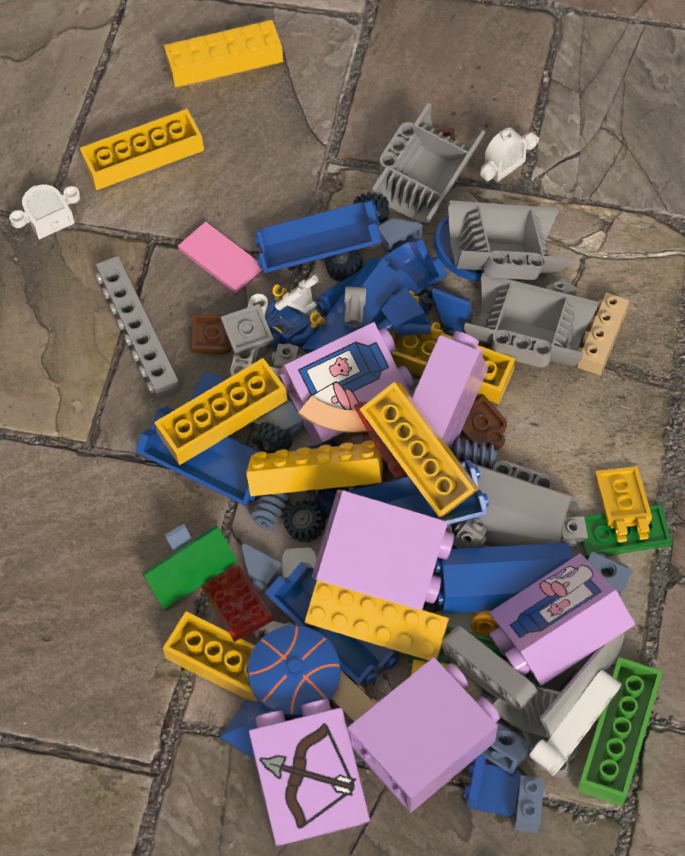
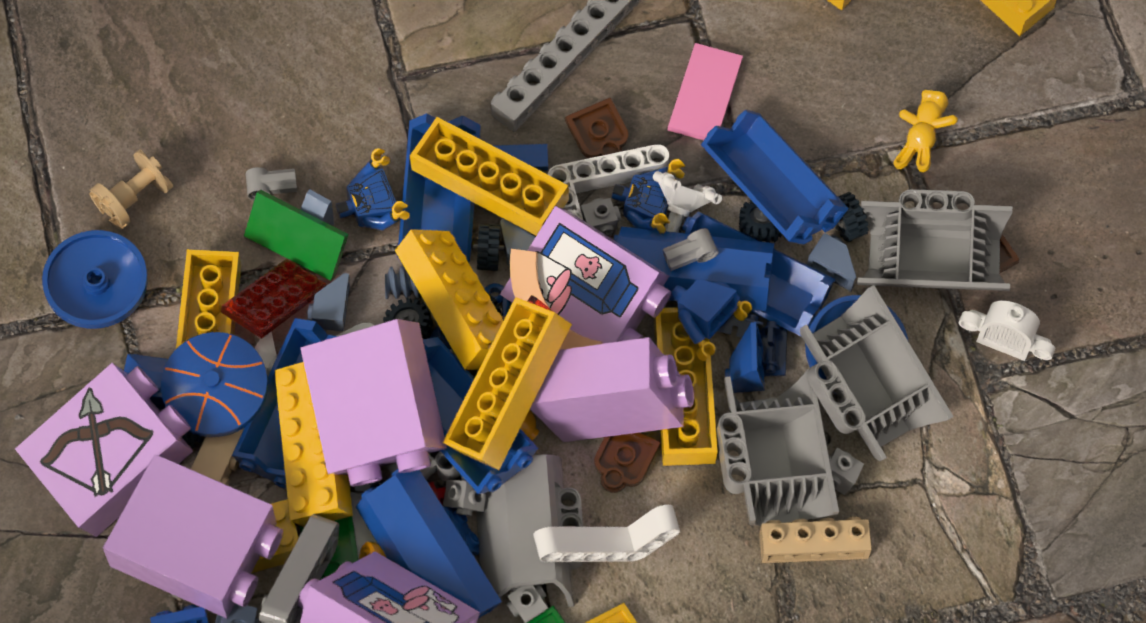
camera: 60 degrees right, 5 degrees up
light grey plate [221,304,274,356] -> none
sand blue piece [453,438,498,470] -> none
none -> blue dish [42,230,148,329]
none -> tan piece [89,150,173,230]
none -> light grey piece [245,167,297,200]
none -> torso [336,148,410,230]
none -> white beam [533,505,680,562]
none -> yellow animal [893,90,958,172]

